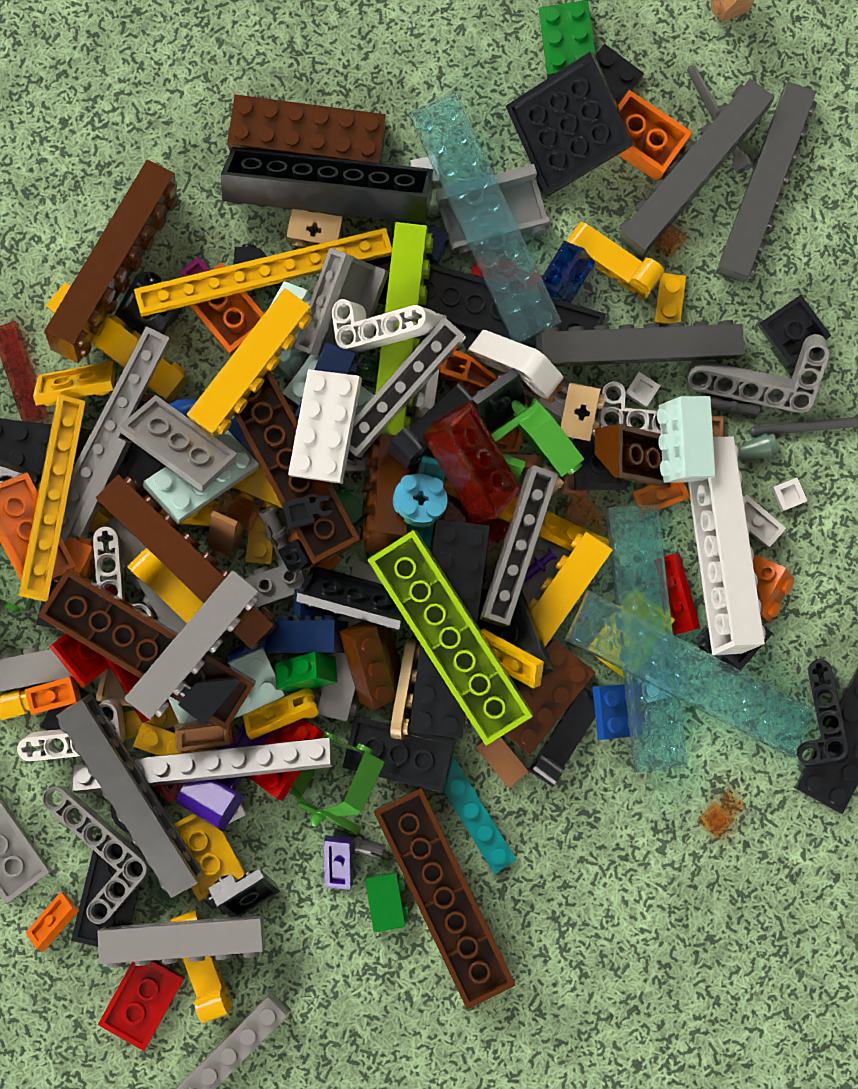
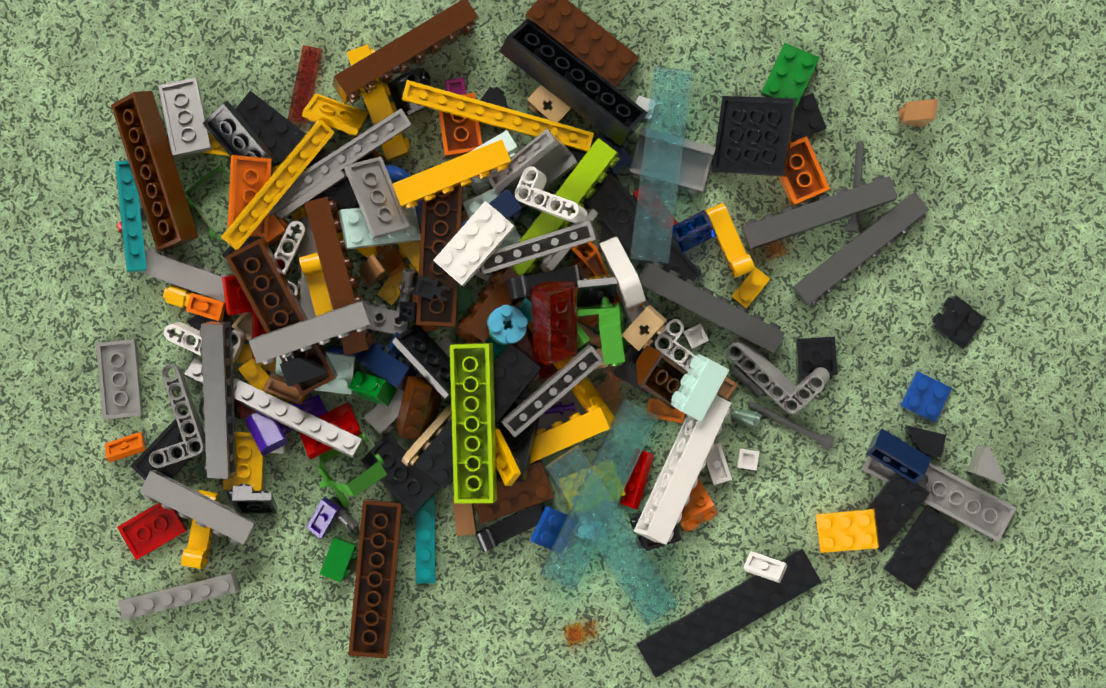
camera: 30 degrees right, 5 degrees up
yellow plate [243,688,319,740] -> none
black beam [797,659,849,768] -> none

